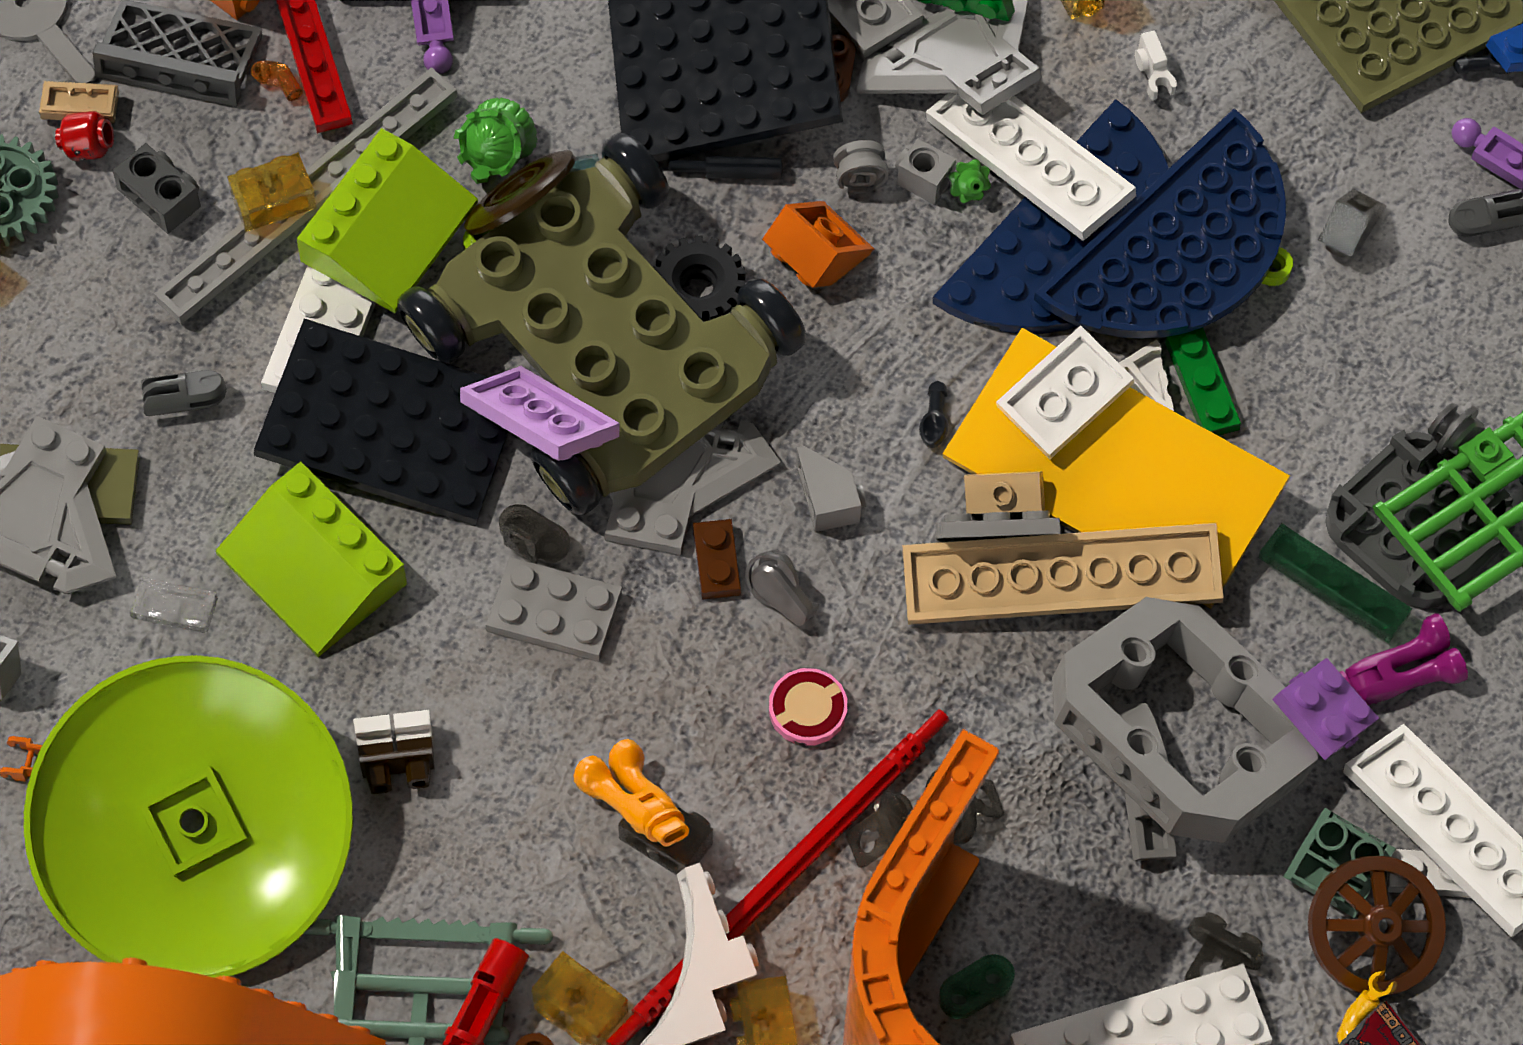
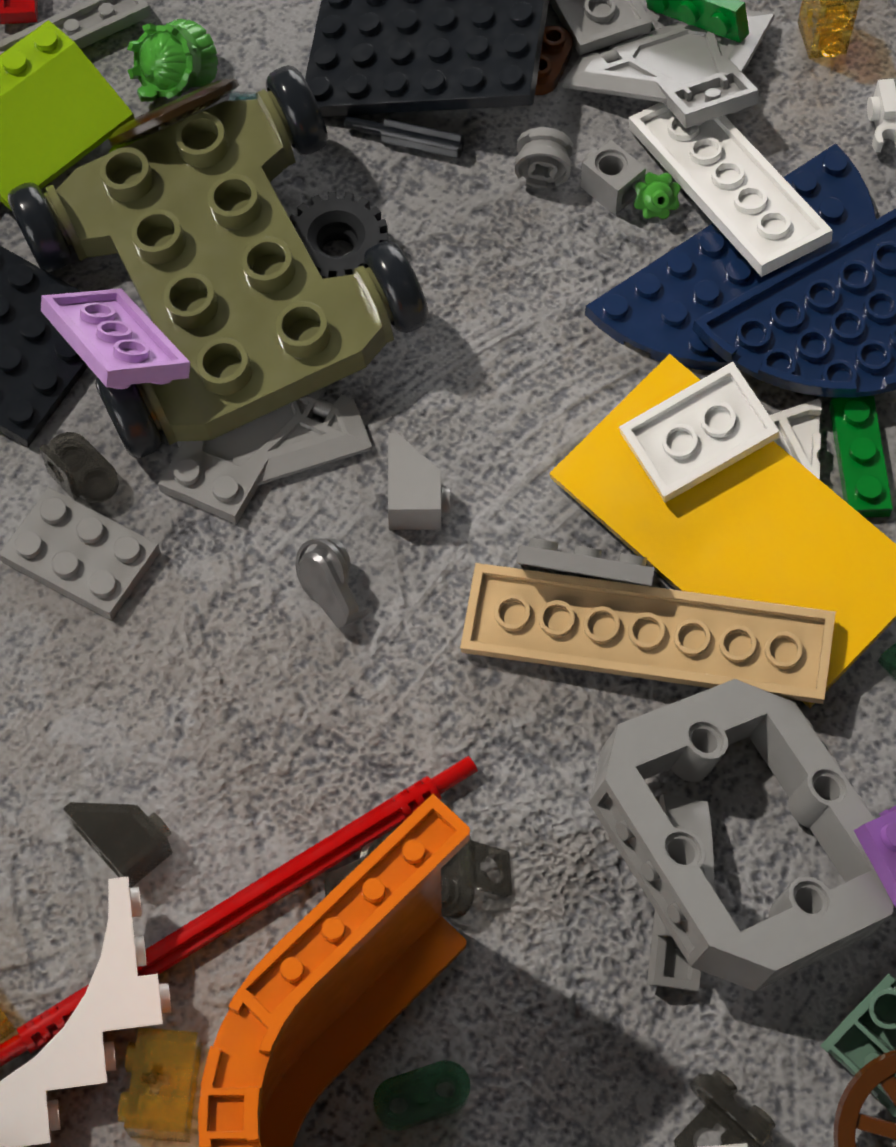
camera: 15 degrees right, 0 degrees up
light orange piece [574,739,689,847] -> none
reddish brown plate [693,519,741,600] -> none
orange slope [762,201,874,288] -> none
tile [769,668,847,746] -> none
black piece [919,381,948,448] -> none
tan plate [964,471,1045,514] -> none

